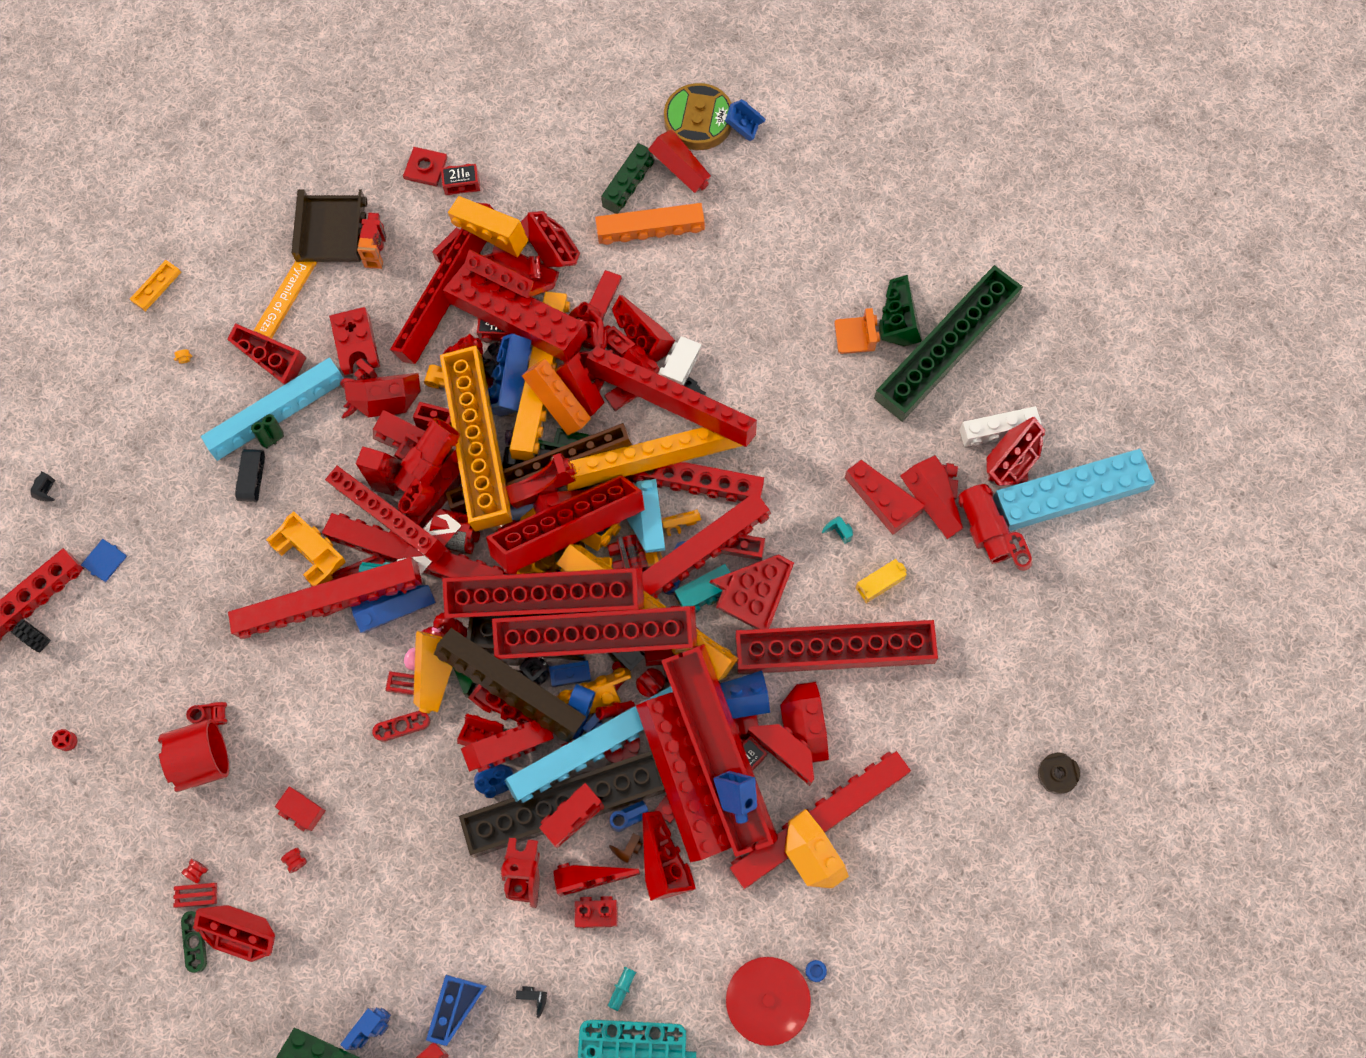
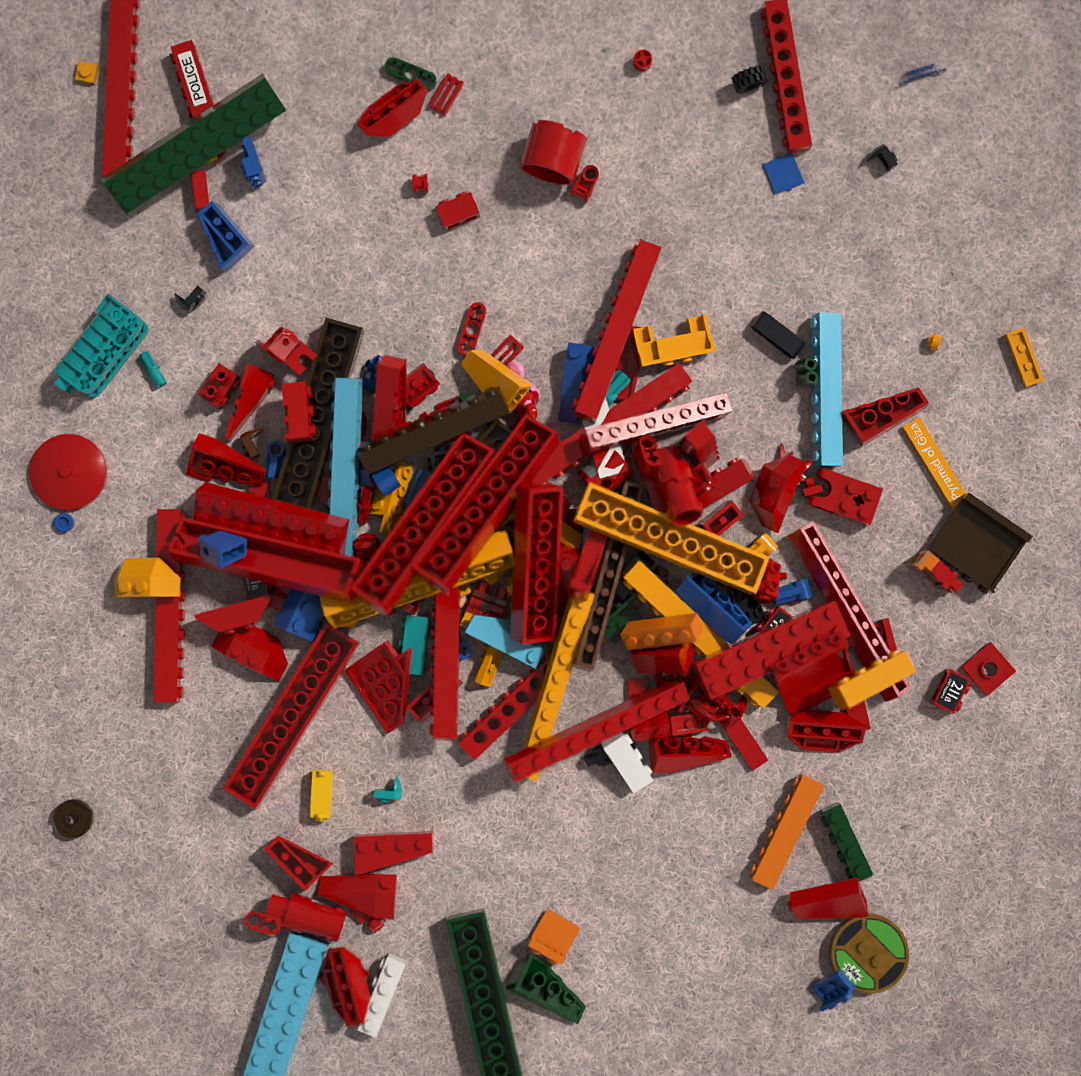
camera: 120 degrees right, 15 degrees up
red wheel [181,858,209,884] -> none
red pin [528,256,543,279] -> none
none -> red wedge [264,835,333,891]
none -> blue piece [774,578,813,605]

